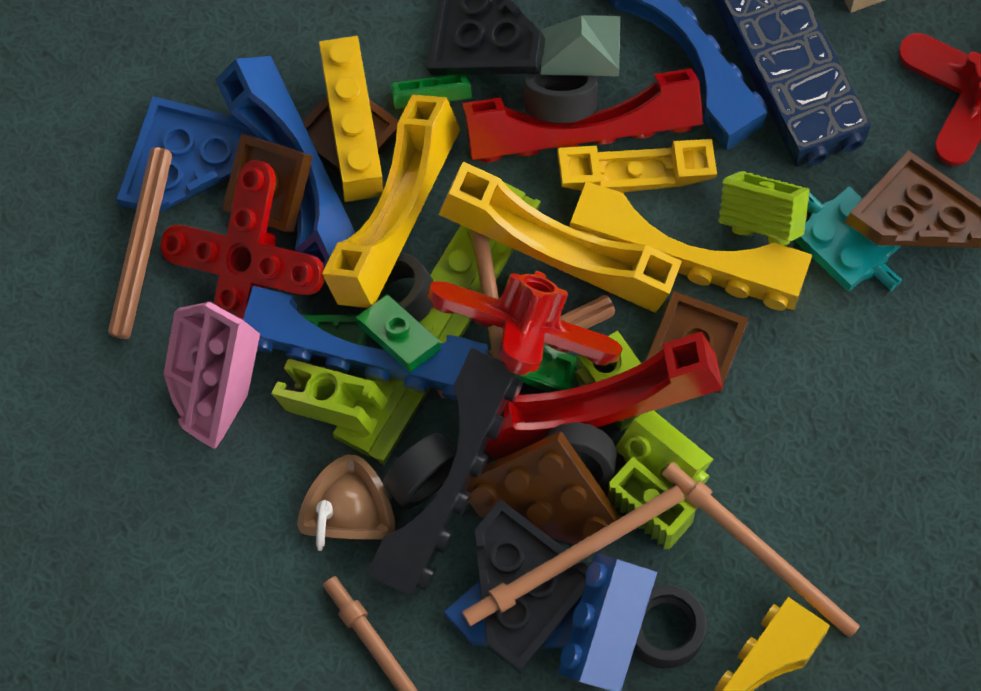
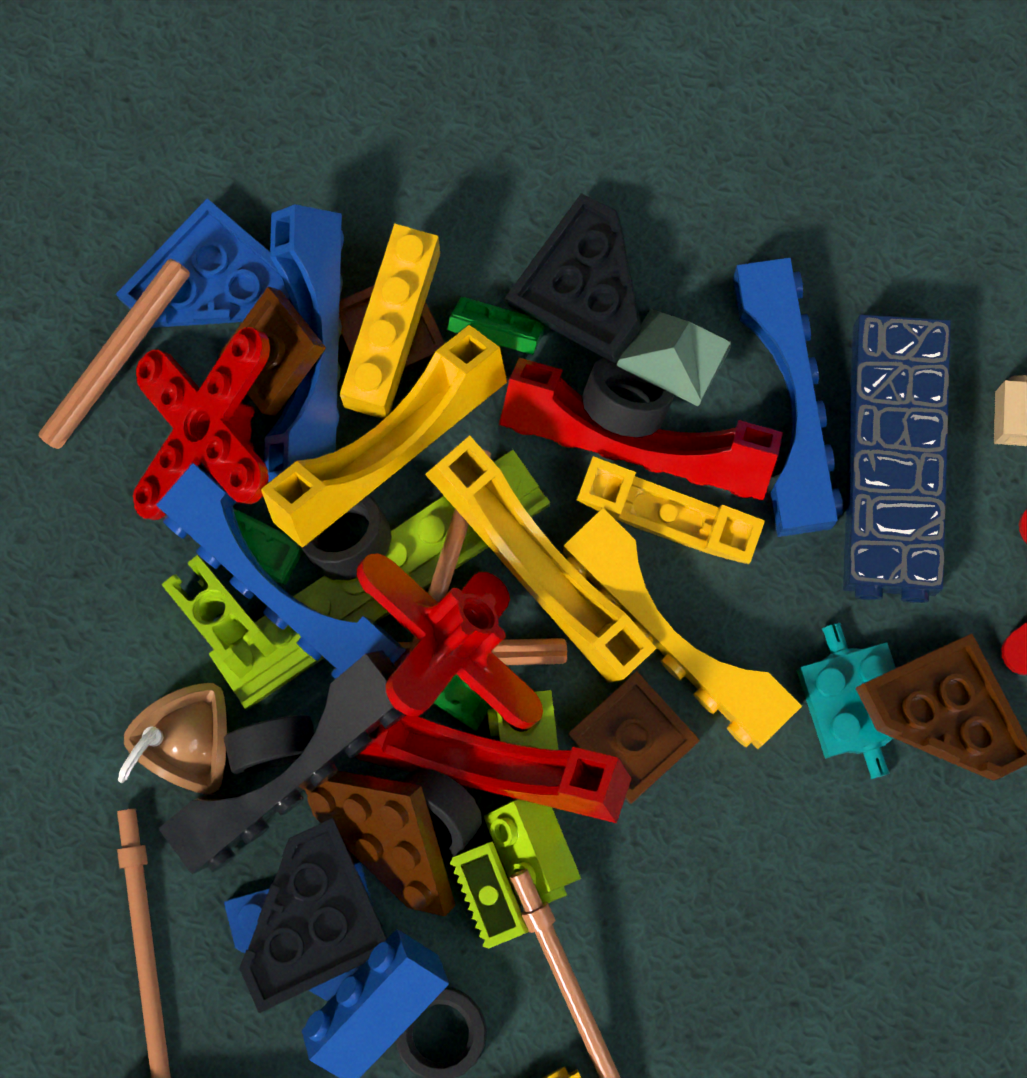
camera: 30 degrees right, 10 degrees up
bright pink wedge [164,302,260,449] -> none
green plate [356,295,441,372] -> none
nougat bar [462,485,685,626] -> none
lime brick [718,171,810,245] -> none

